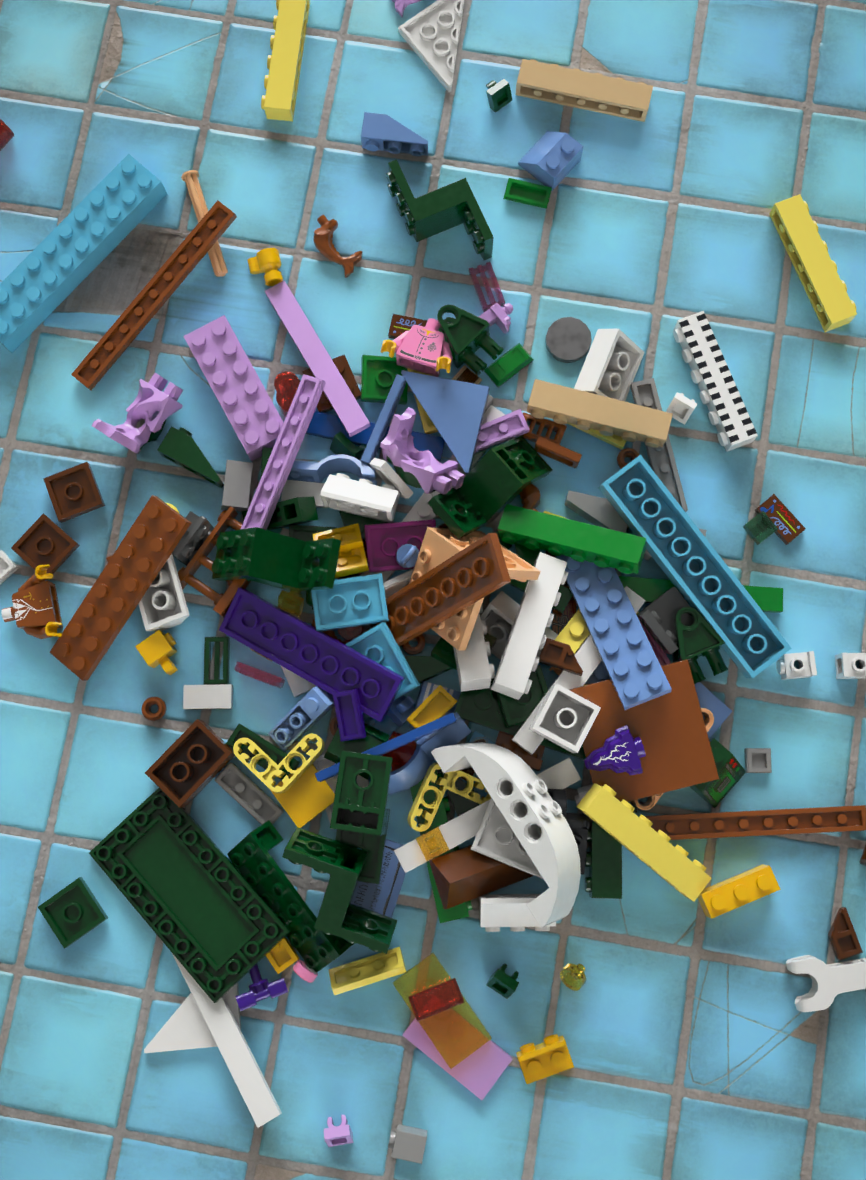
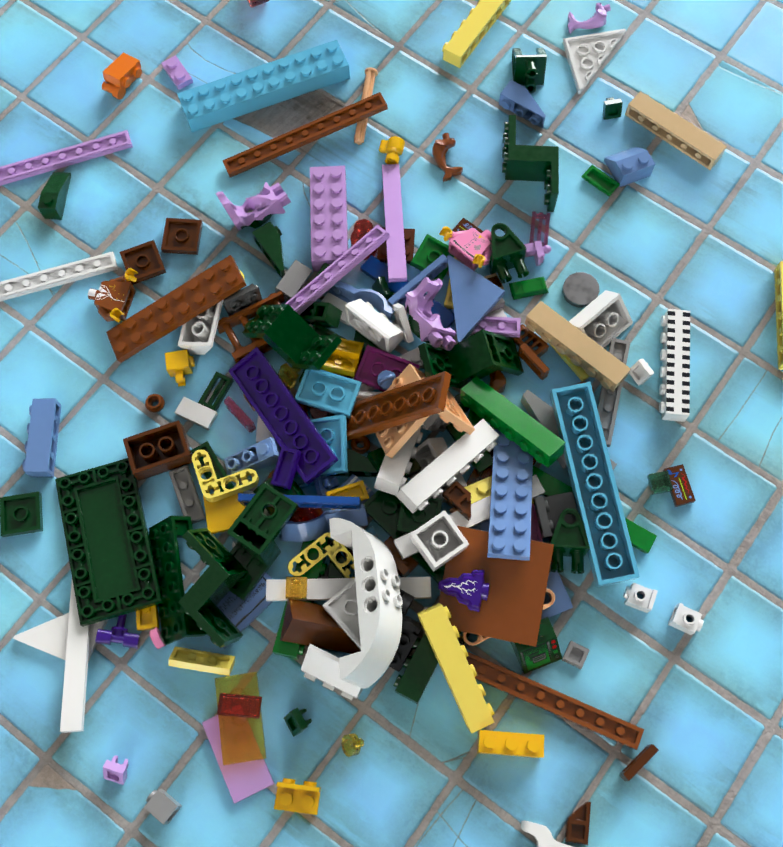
camera: 25 degrees right, 10 degrees down
none -> medium blue brick [22,398,61,477]
none -> dark green piece [512,48,547,94]

